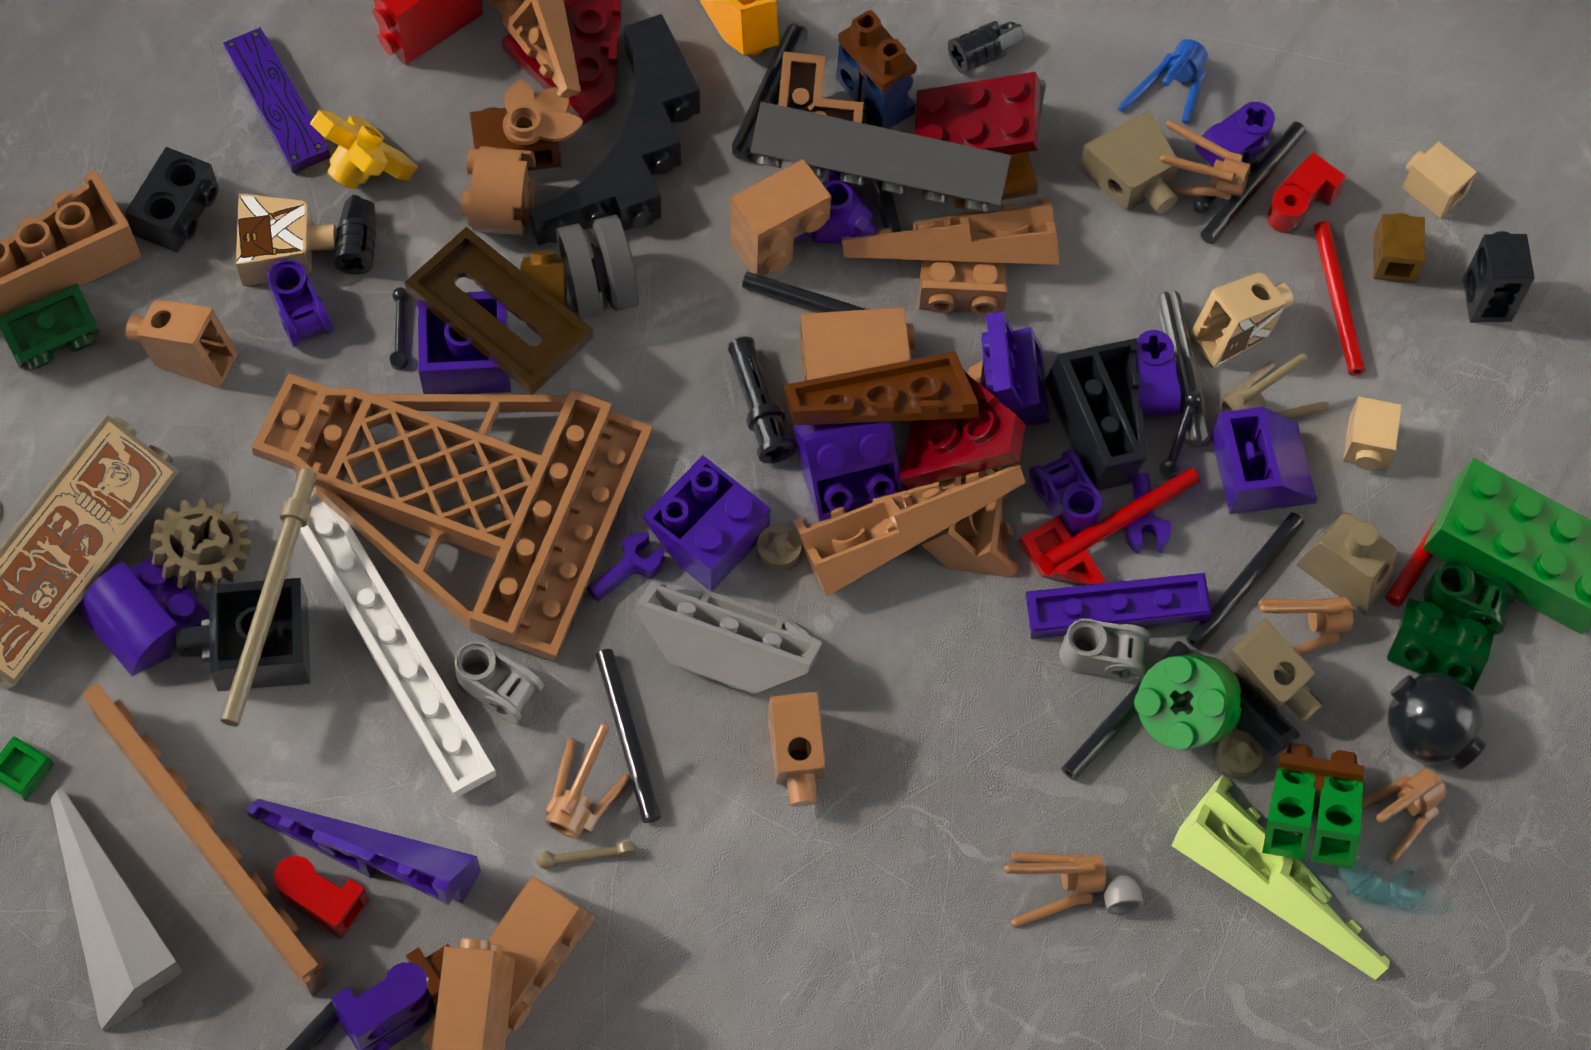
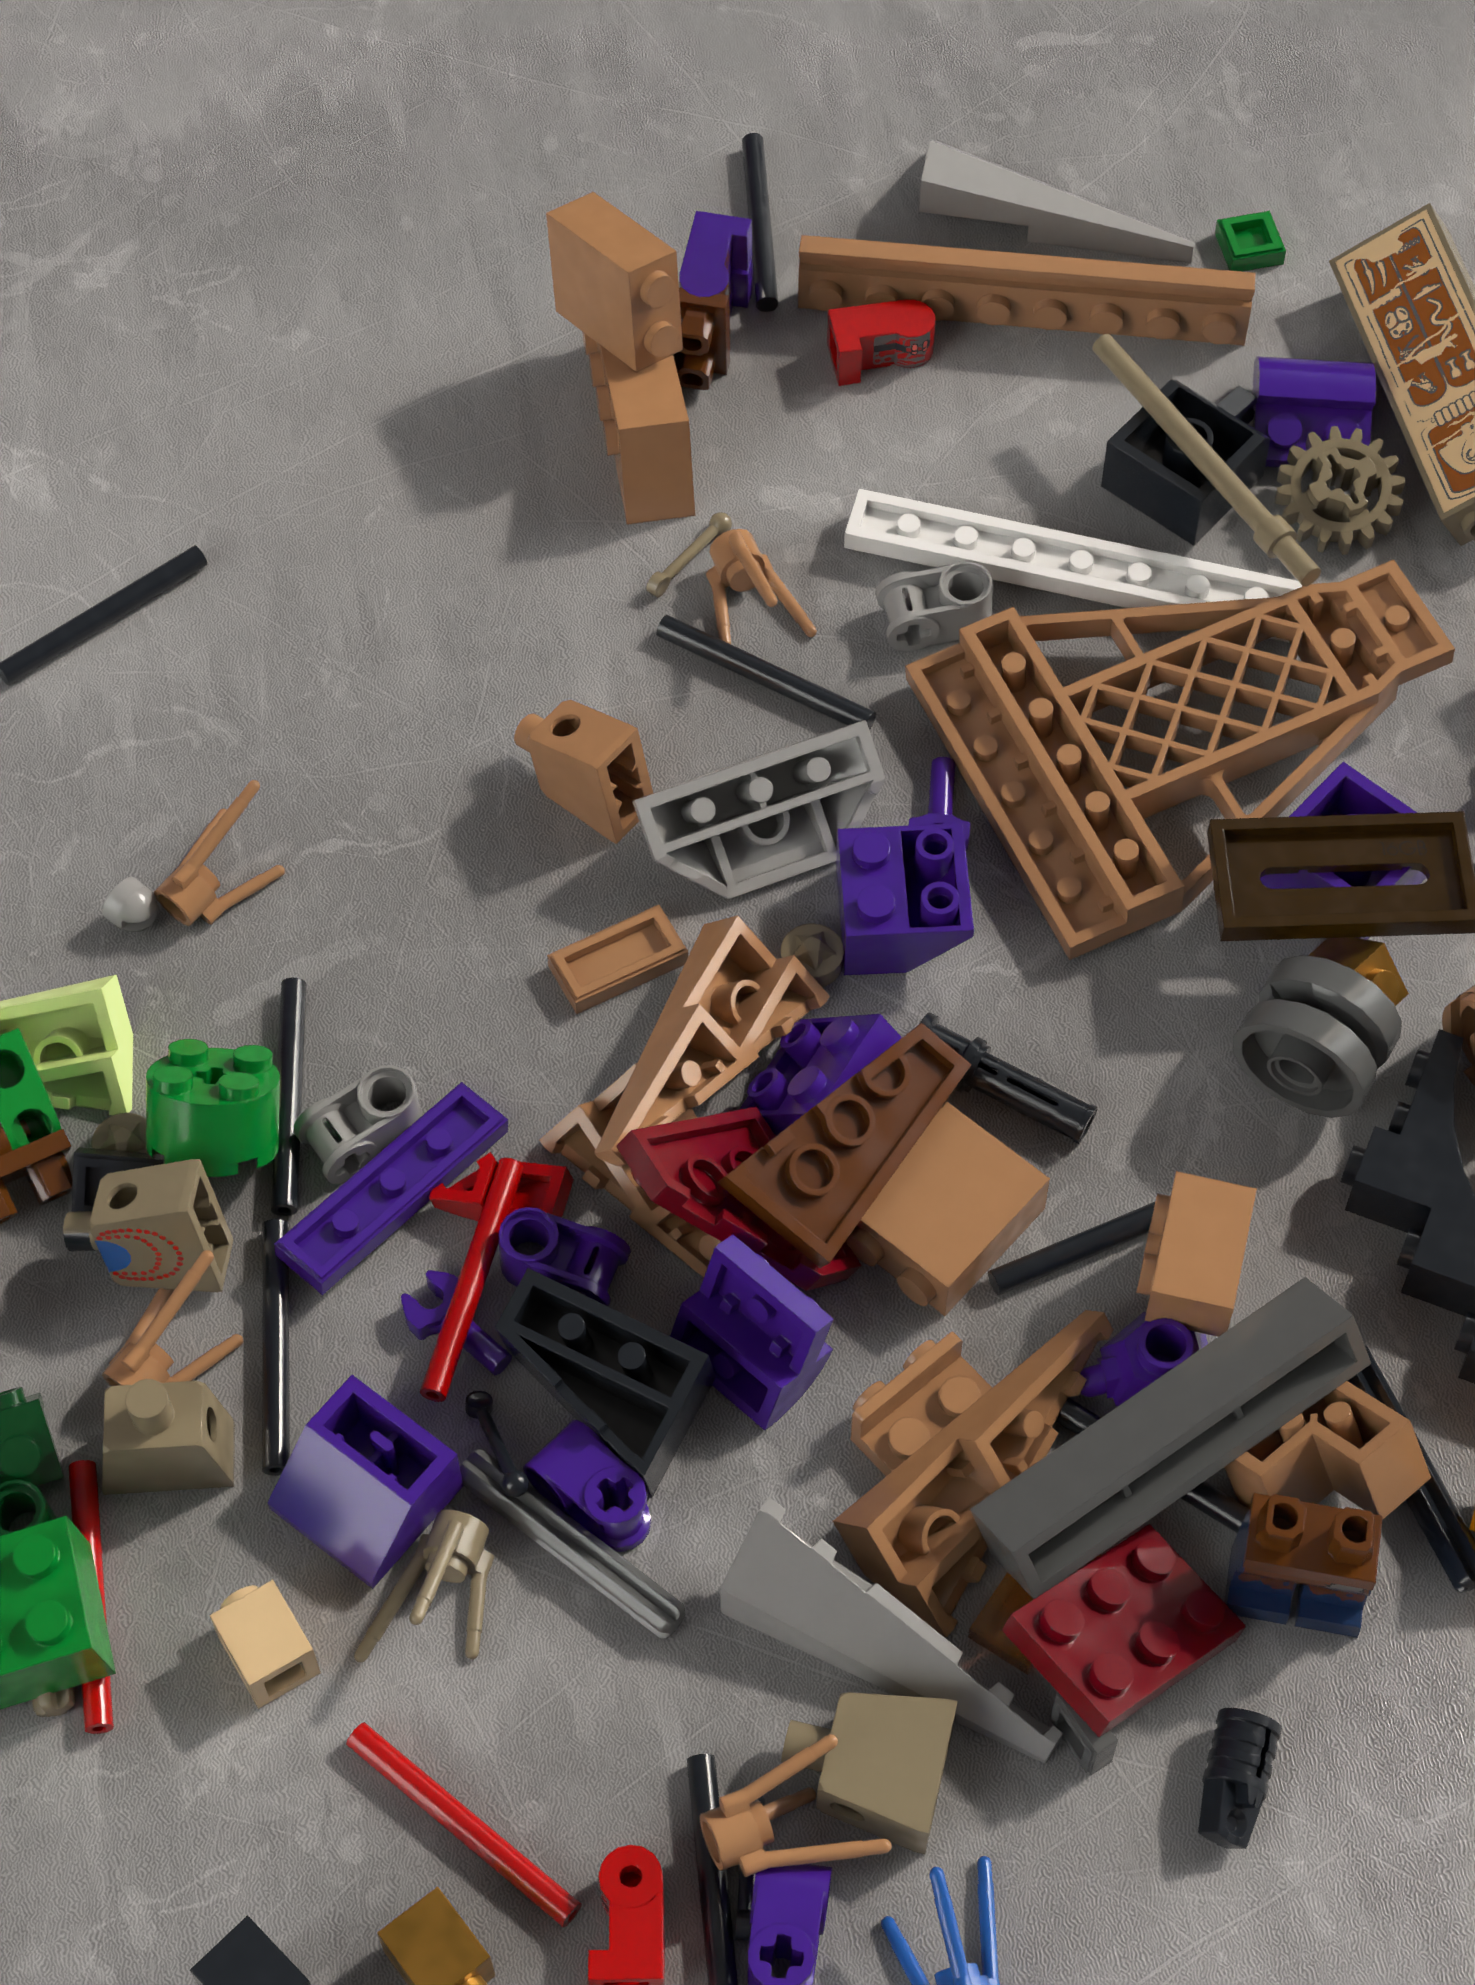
camera: 140 degrees right, 5 degrees down
dark purple wedge [247,799,481,905] -> none
tan torso [1190,272,1294,368] -> none
none -> medium nougat tile [547,905,688,1014]
none -> light grey wedge [720,1497,1063,1764]

